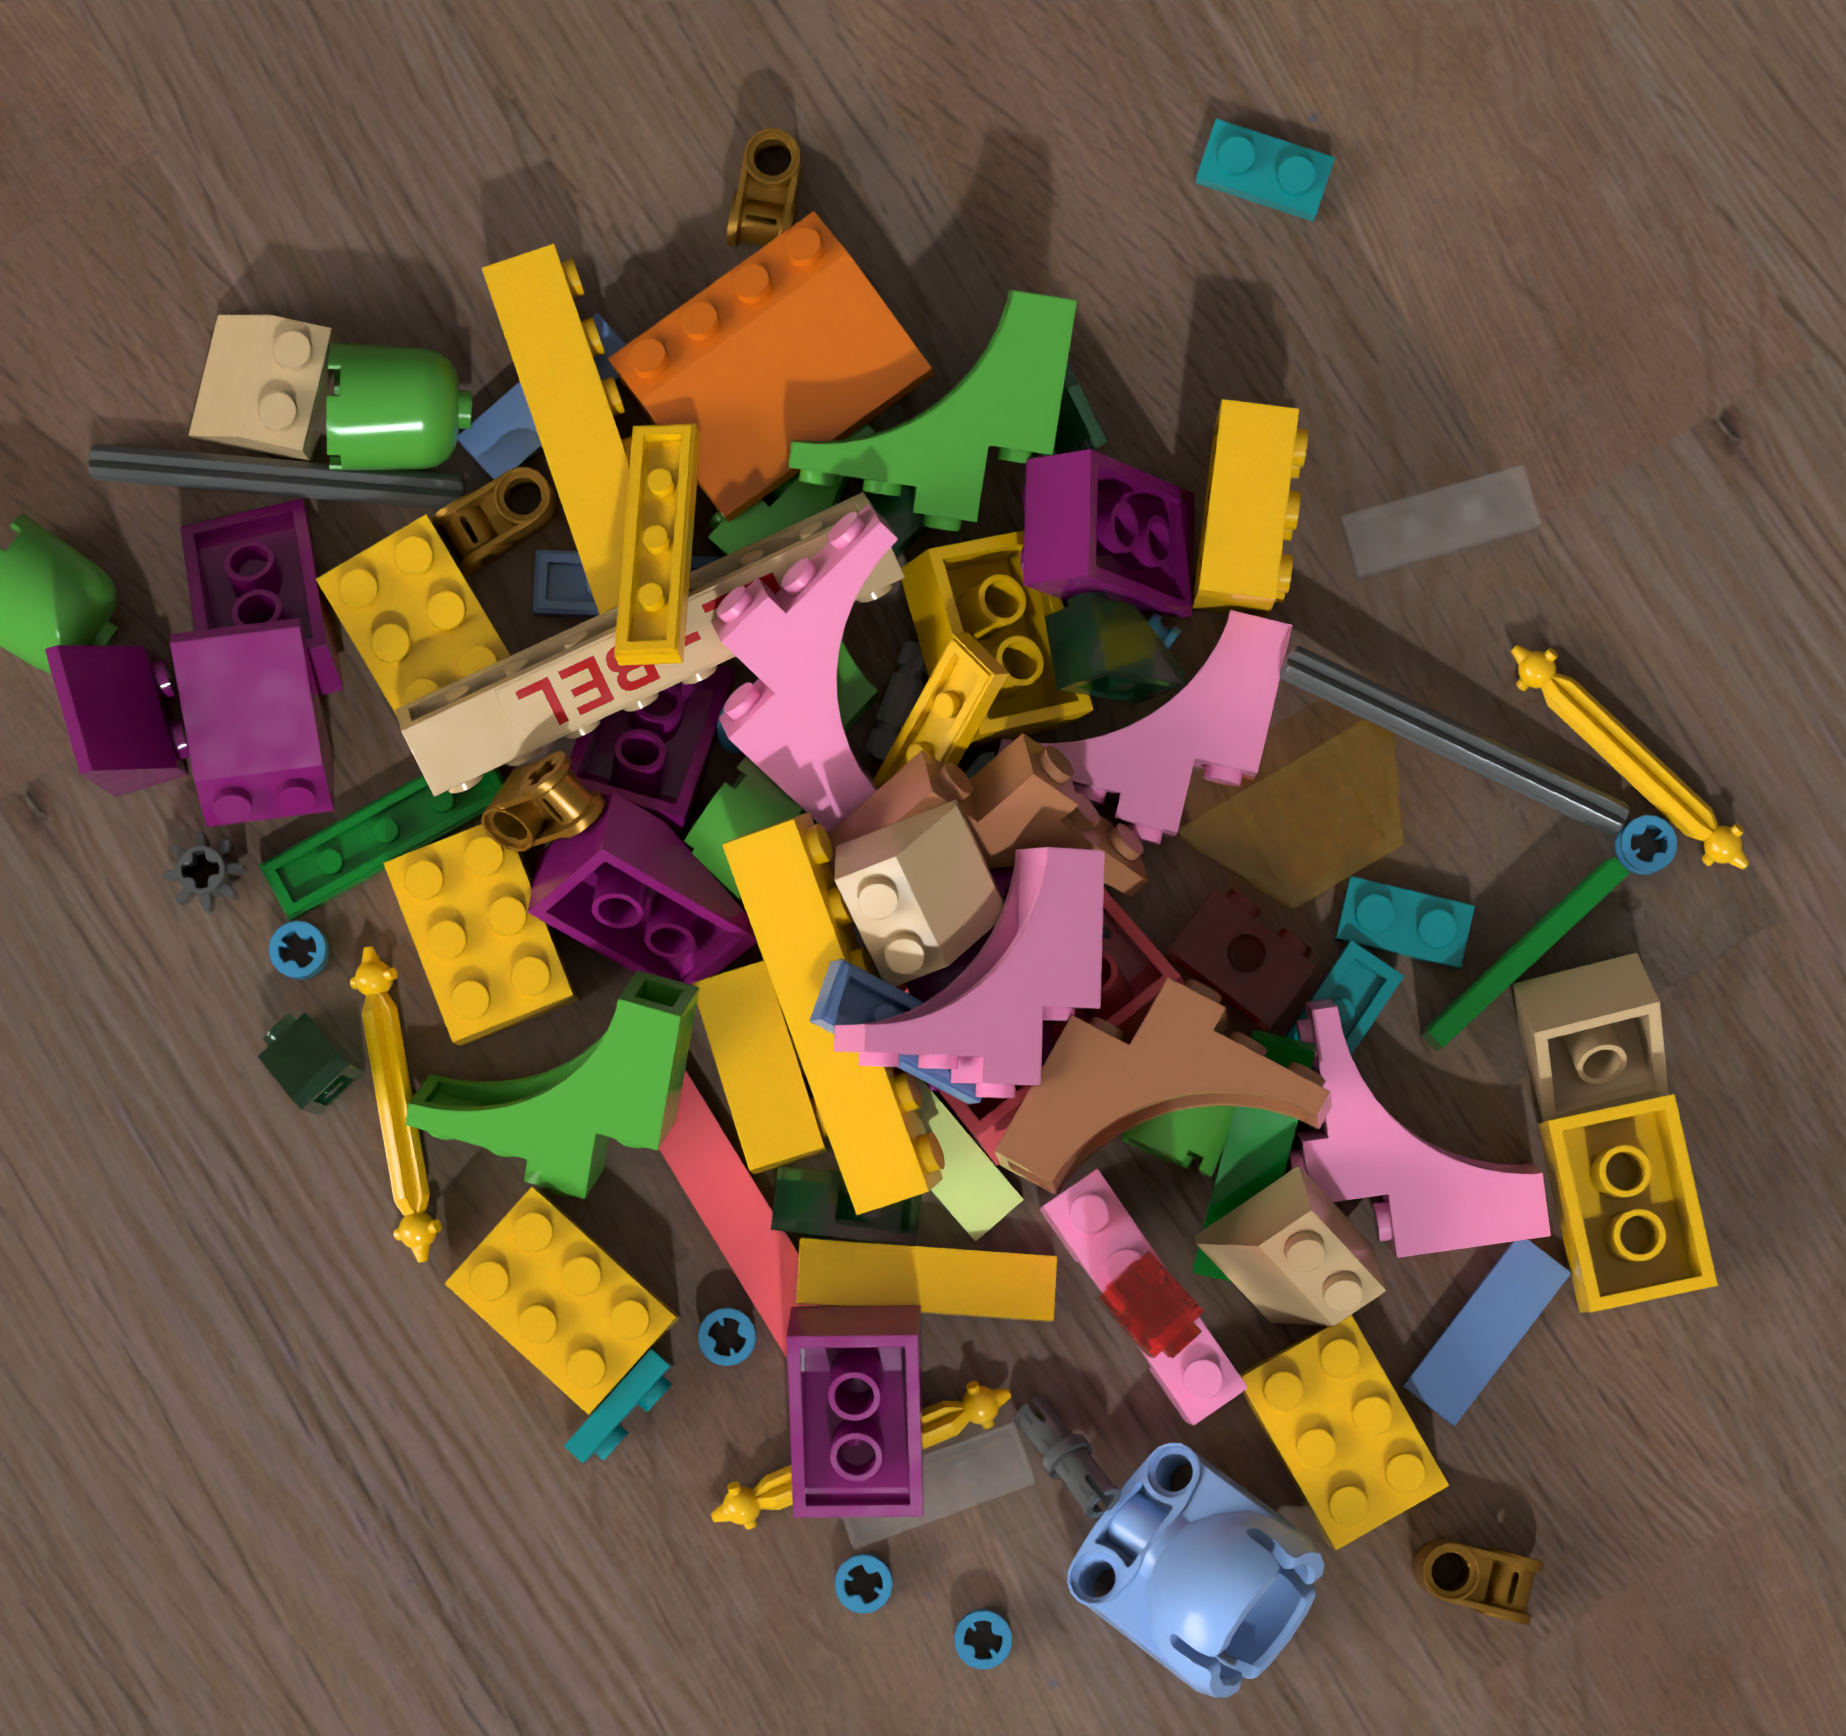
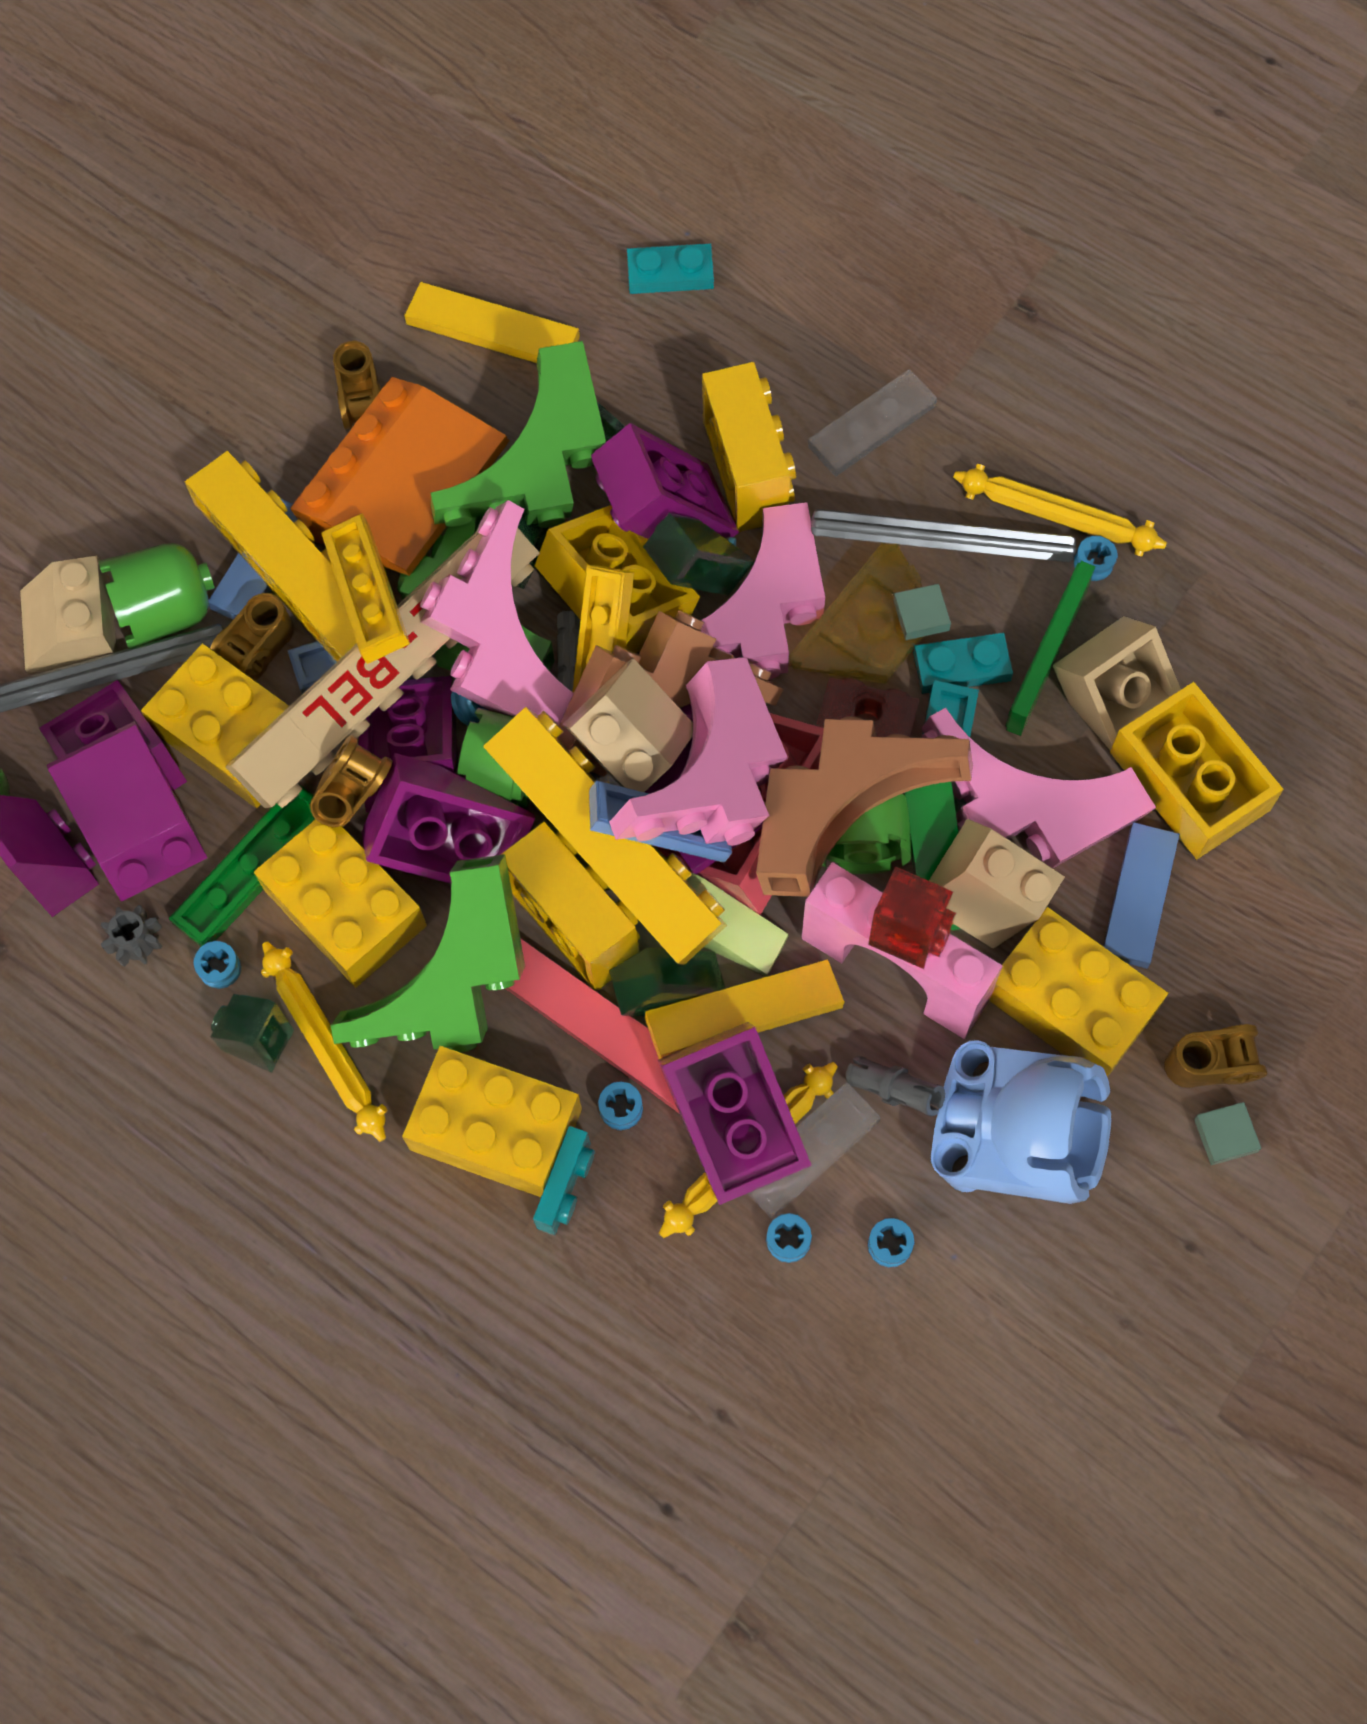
camera: 20 degrees left, 15 degrees down
none -> yellow tile [404,282,580,363]
none -> sand green tile [893,584,951,640]
none -> sand green tile [1194,1102,1262,1165]

